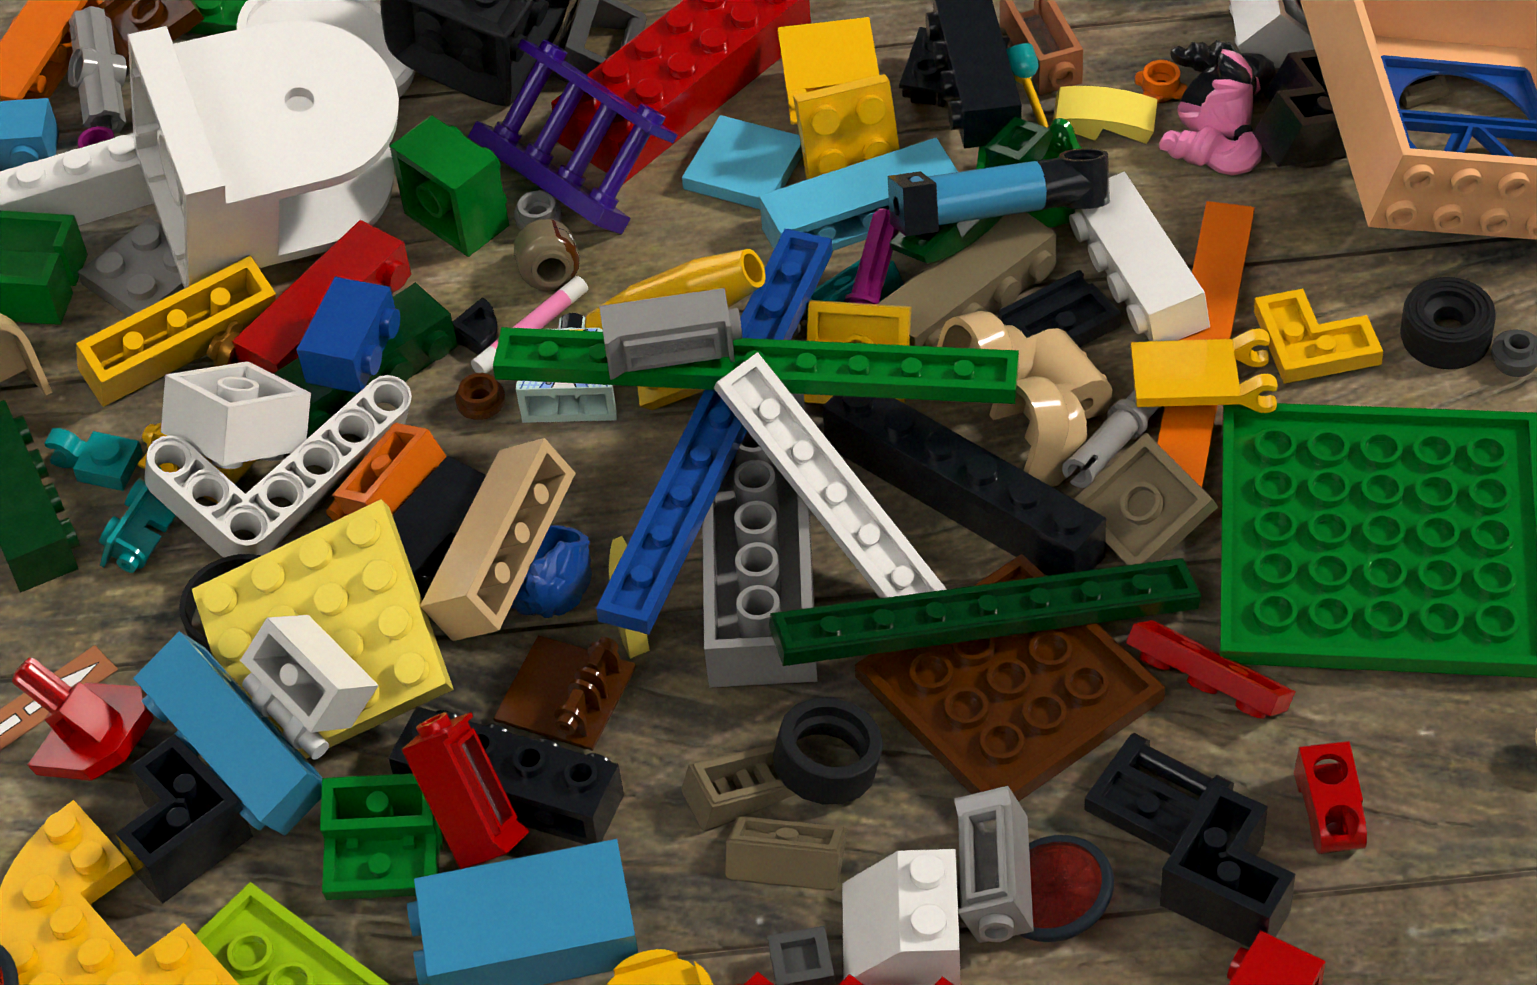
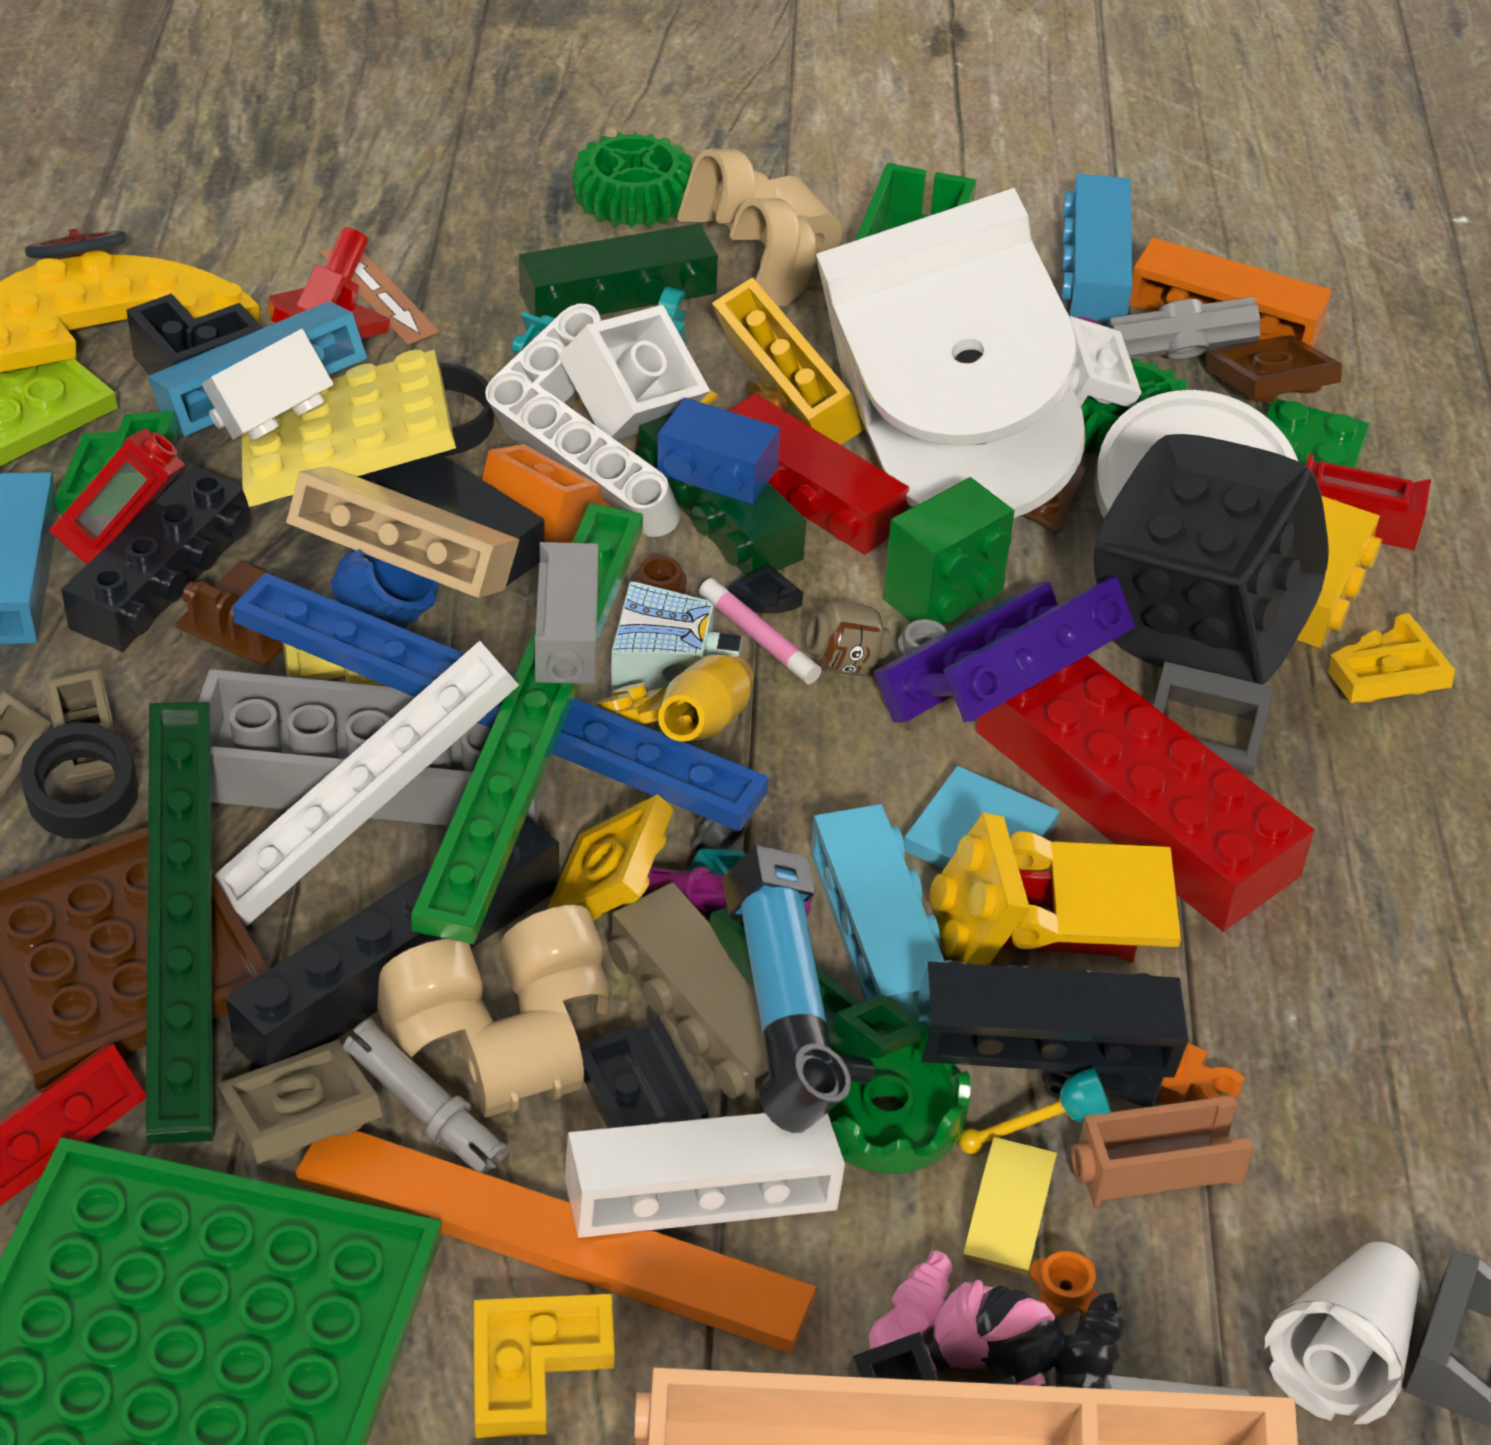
camera: 90 degrees right, 5 degrees down
yellow flag [1131,328,1278,413] -> none

